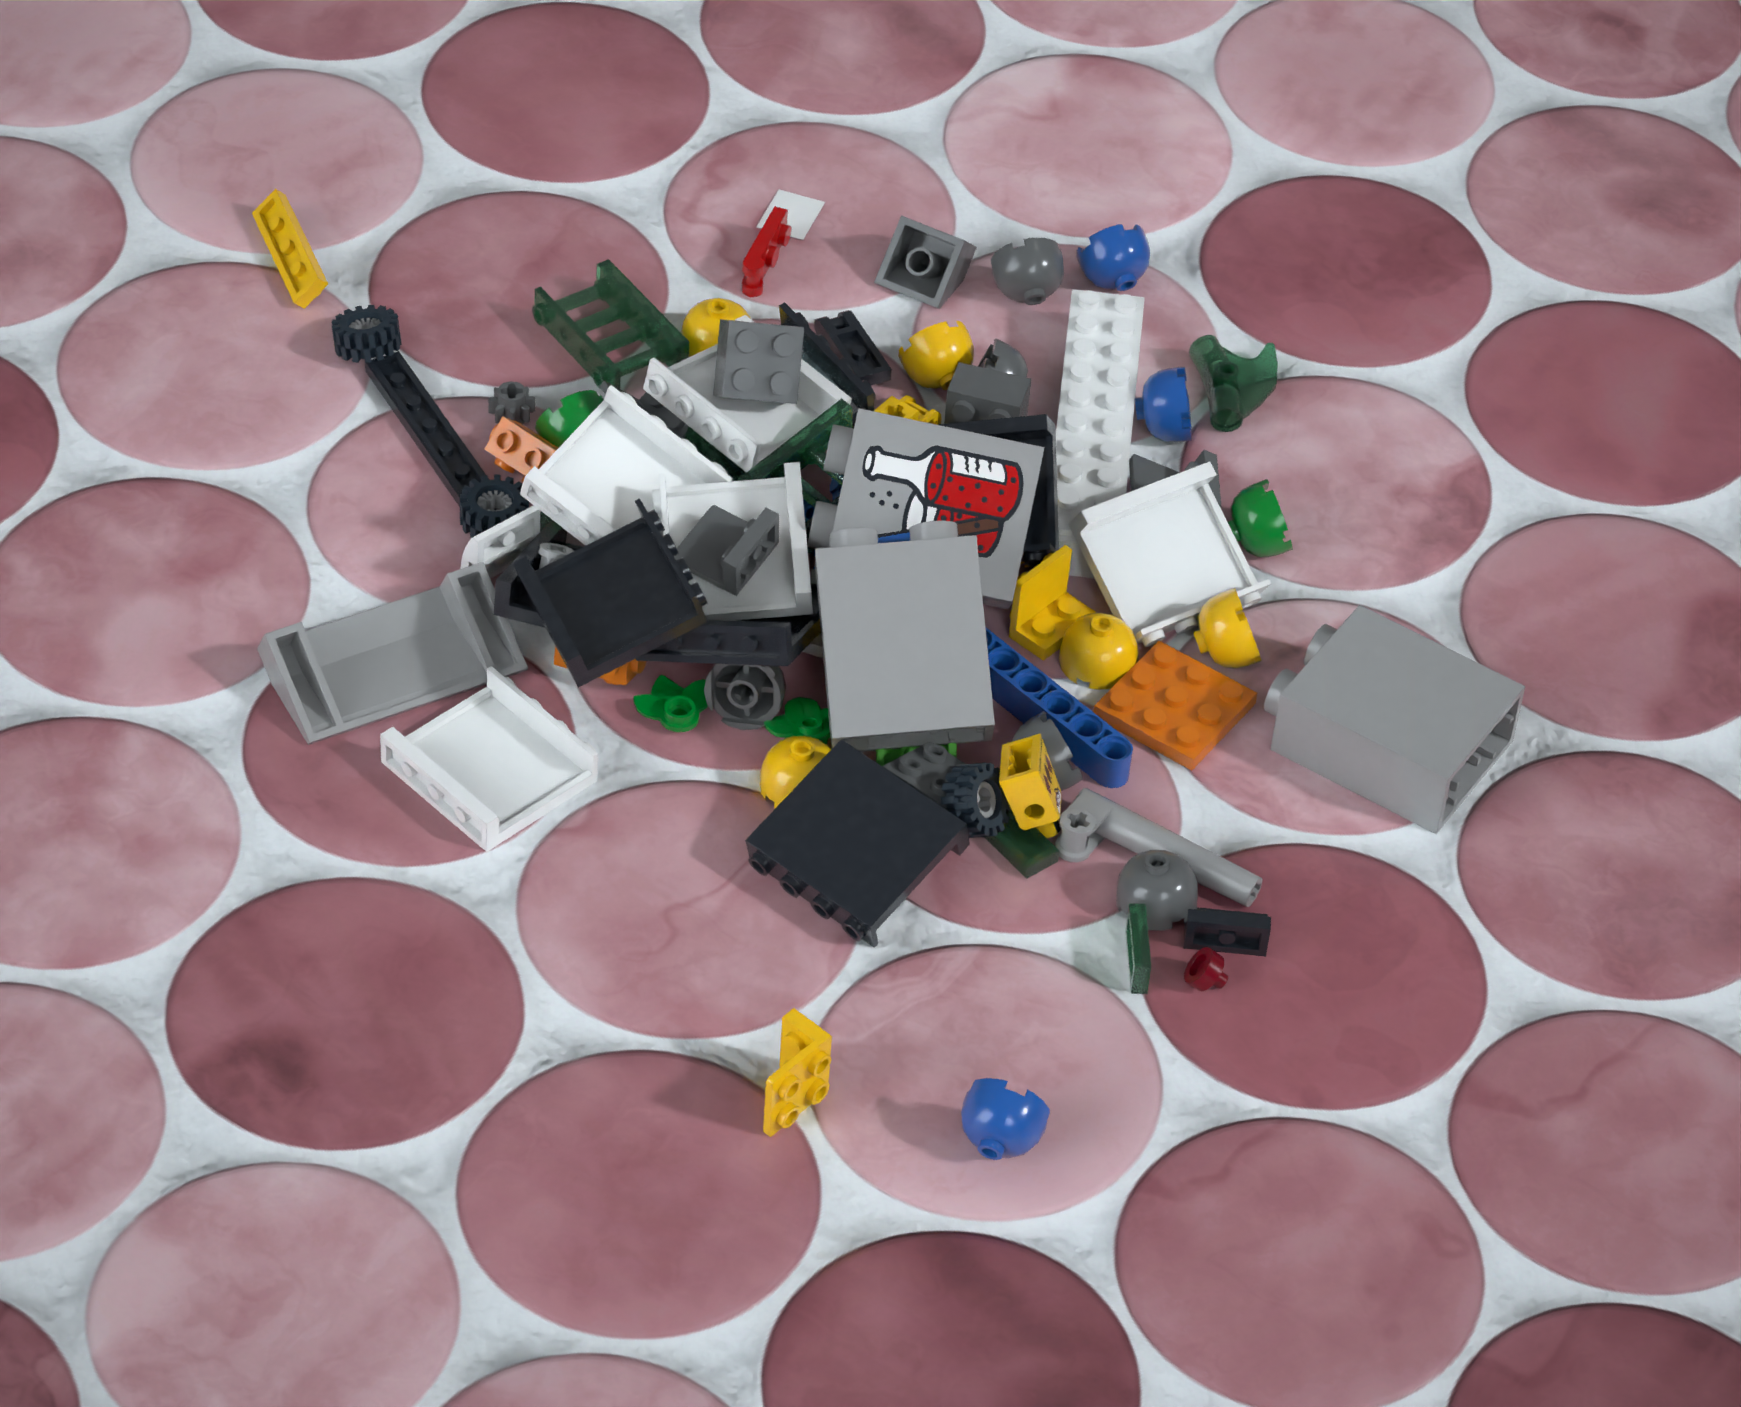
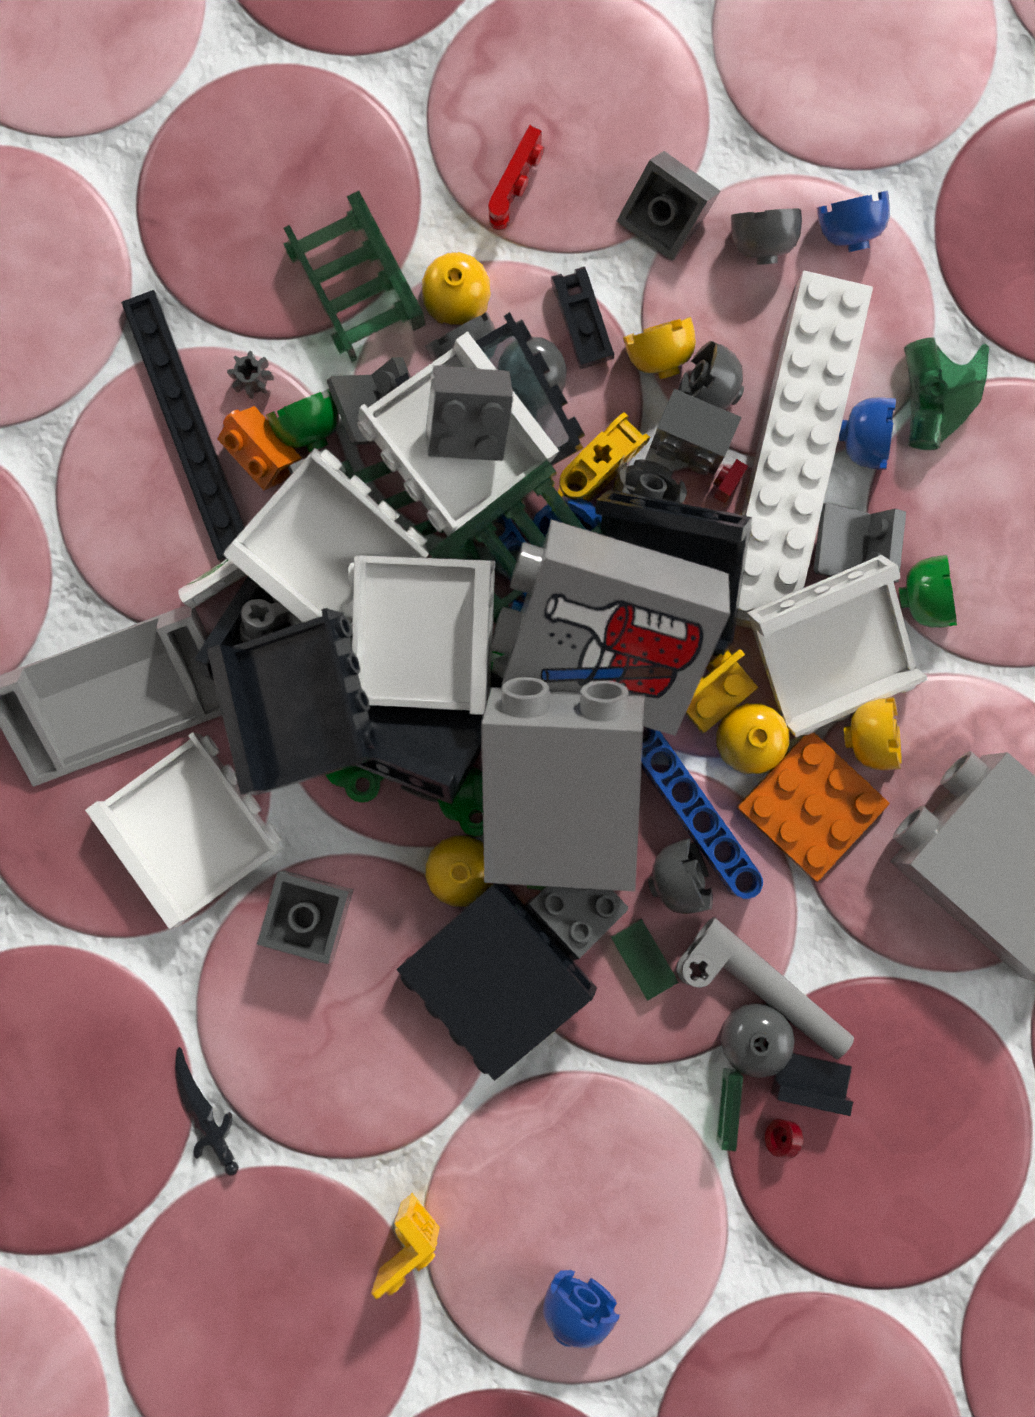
camera: 10 degrees right, 40 degrees up
yellow plate [252,189,328,309] -> none
black bush [331,305,402,363] -> none
black bush [460,474,529,538] -> none
dark grey bracket [674,505,779,596] -> none
white sticker [757,189,825,240] -> none
black bush [941,763,1011,838] -> none
yellow torso [999,734,1061,839] -> none
none -> black piece [175,1047,239,1176]
none -> dark grey brick [257,870,354,964]

